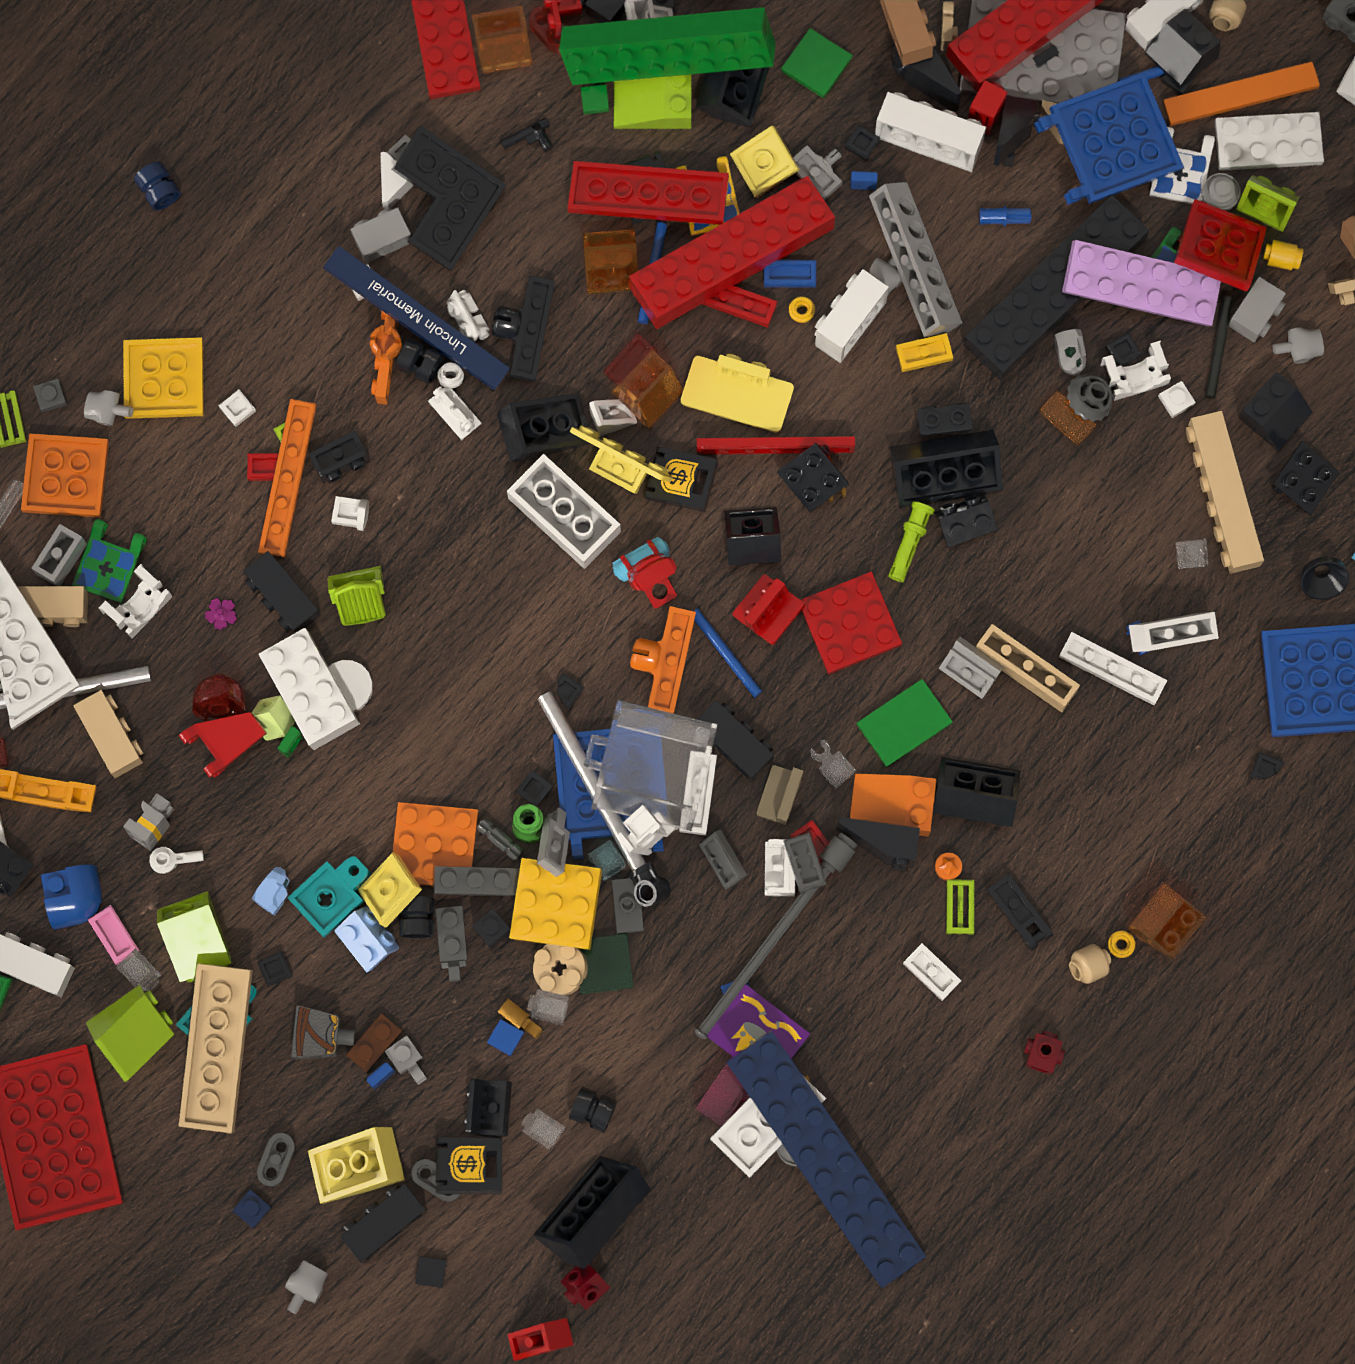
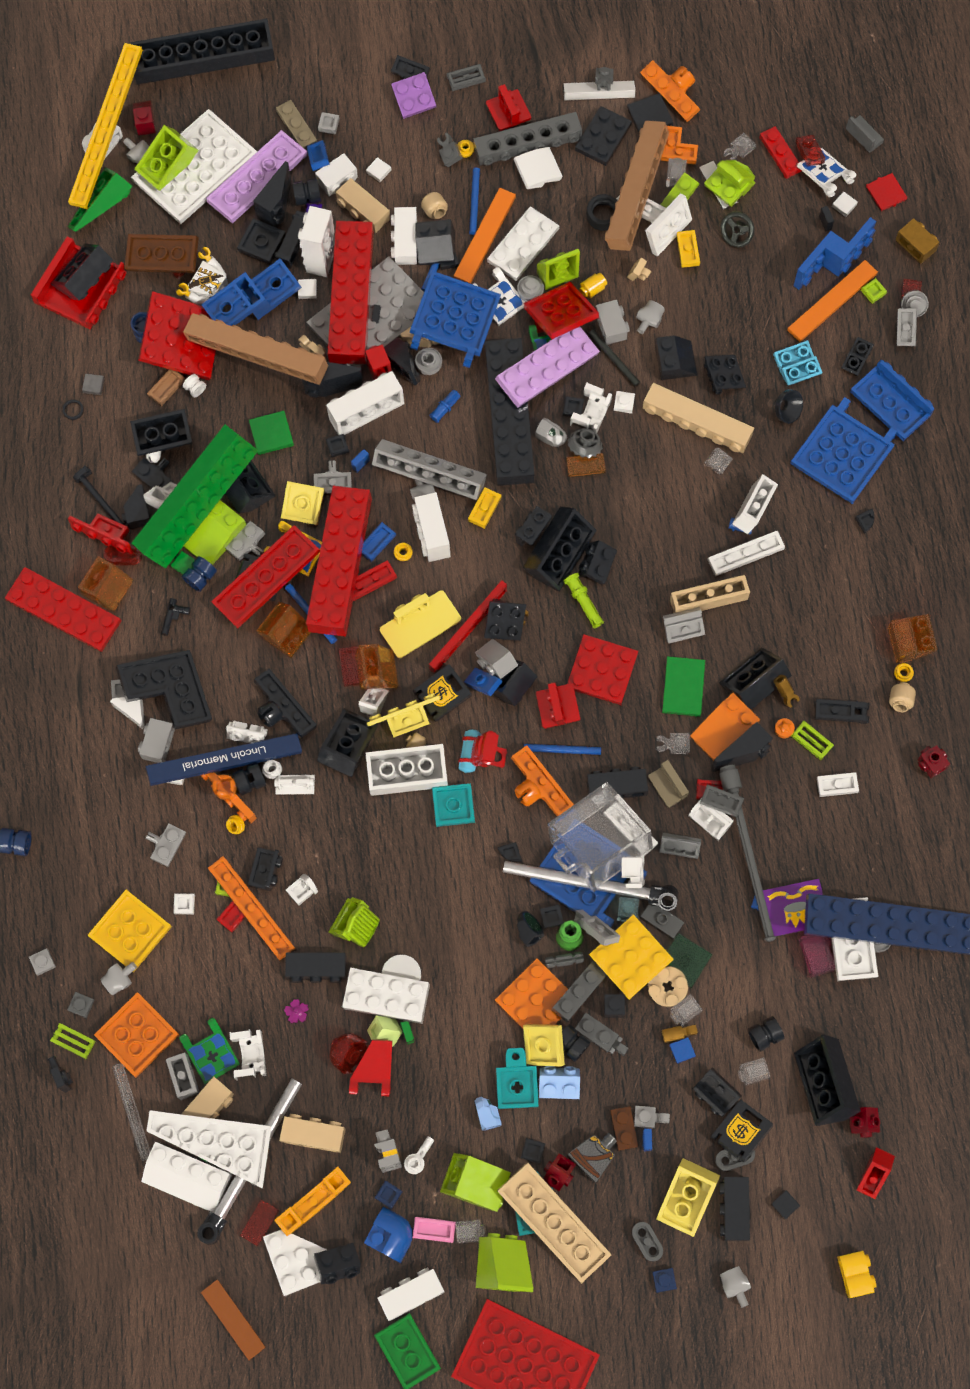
camera: 50 degrees left, 5 degrees down
none -> light grey plate [29,948,56,976]
none -> light grey plate [146,824,186,867]
none -> dark blue wheel [181,556,217,592]
none -> light grey plate [226,521,265,561]
none -> yellow plate [226,815,245,834]
none -> dark blue tile [375,1180,403,1209]
none -> tan piece [406,733,426,748]
none -> light grey plate [415,348,442,375]
none -> teal plate [432,783,475,827]
none -> blue plate [464,668,502,697]
none -> blue bar [469,168,480,235]
none -> light grey brick [475,639,518,679]
none -> black rock [517,911,544,947]
none -> dark red brick [543,1153,576,1192]
none -> pearl gold bar [773,675,800,708]

